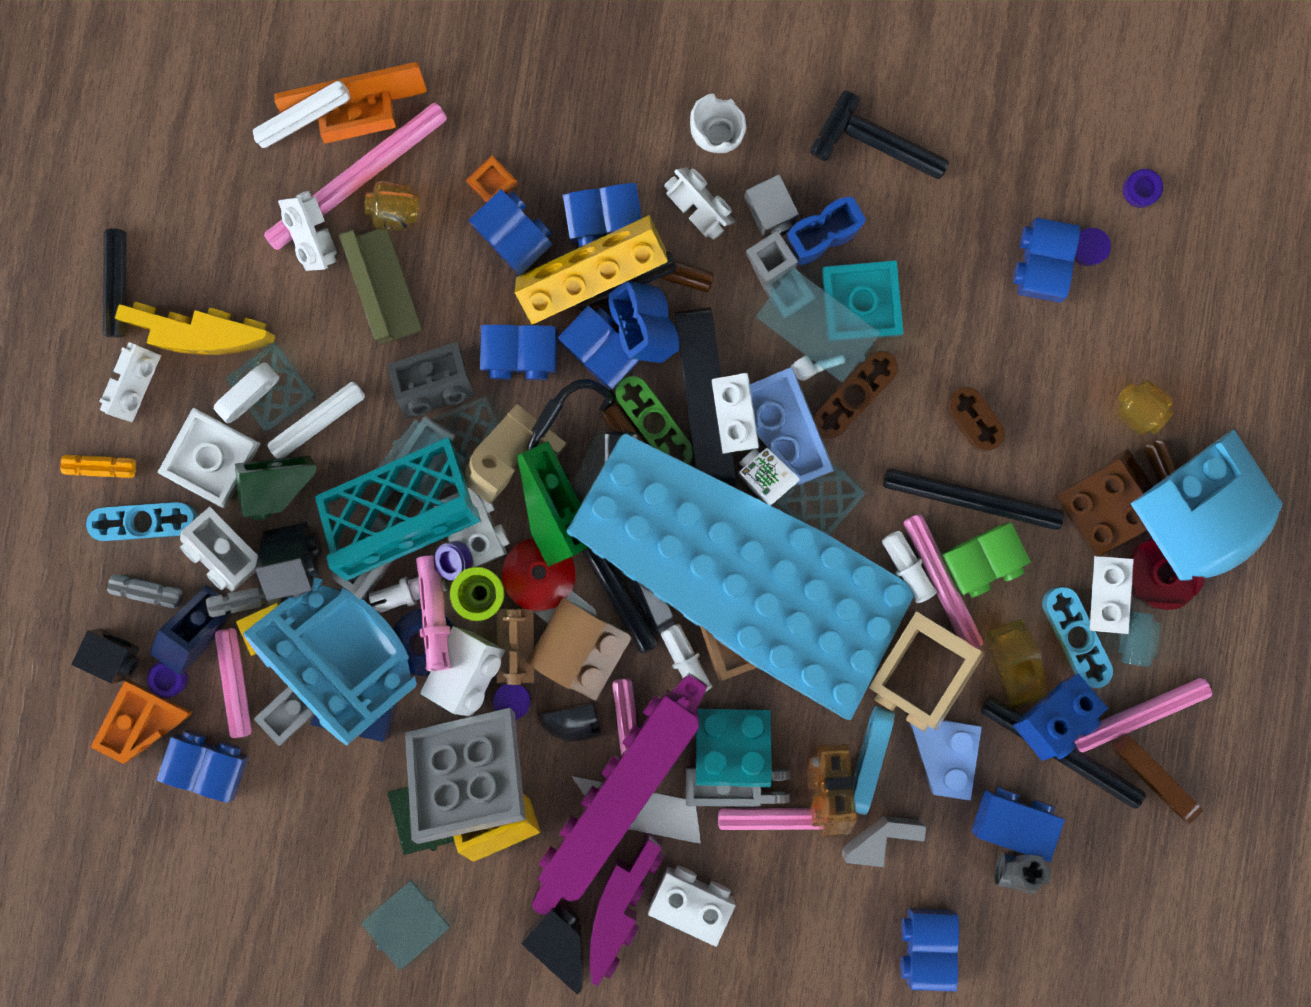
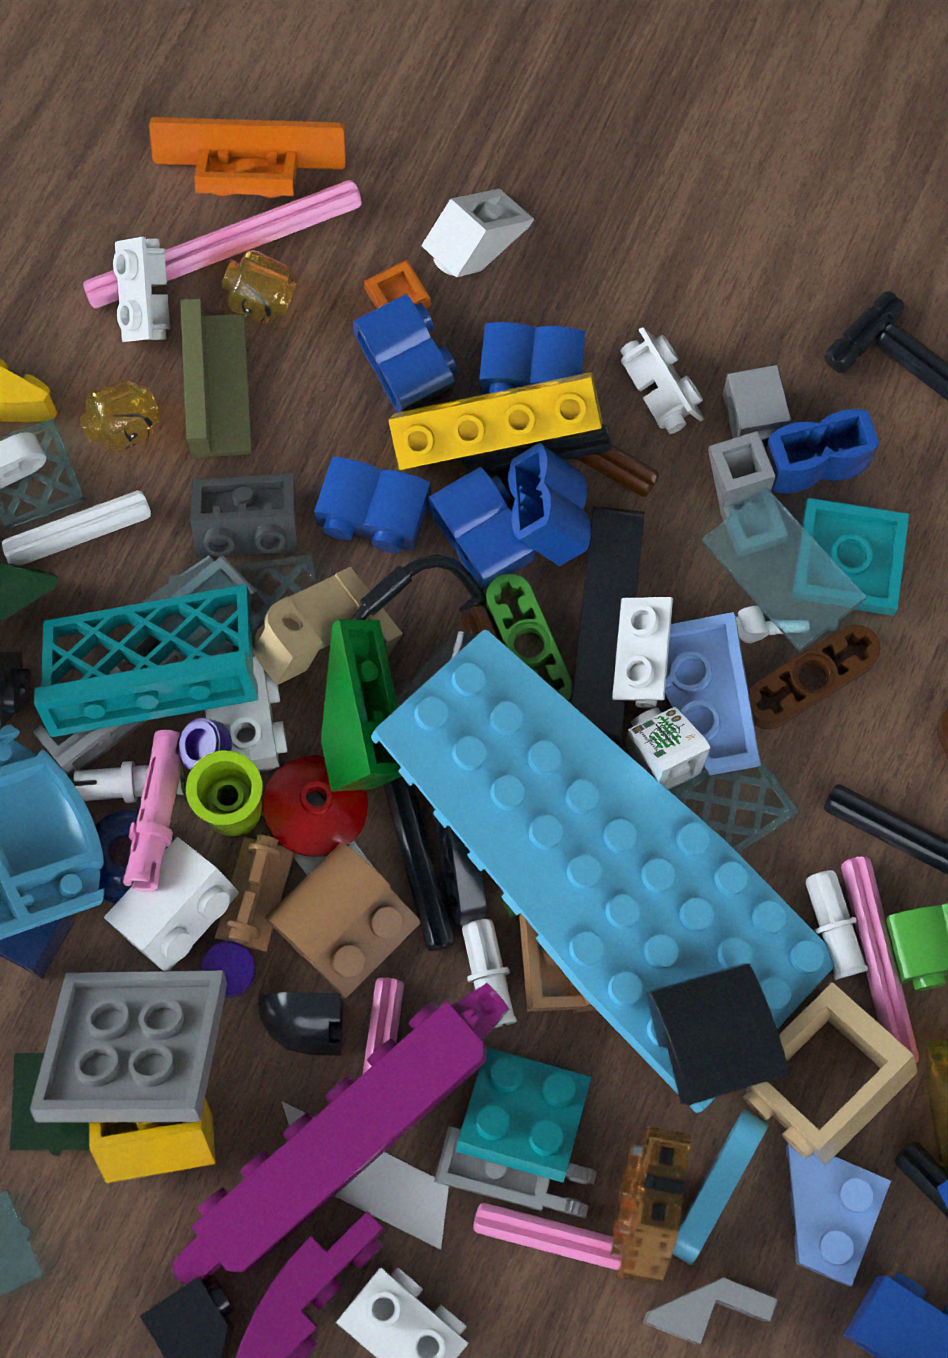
camera: 10 degrees right, 15 degrees down
white axle [253,81,350,148] -> none
white hair [690,93,747,153] -> none
none -> clear yellow head [80,379,160,453]
none -> white slope [422,189,534,278]
none -> black slope [646,963,790,1106]

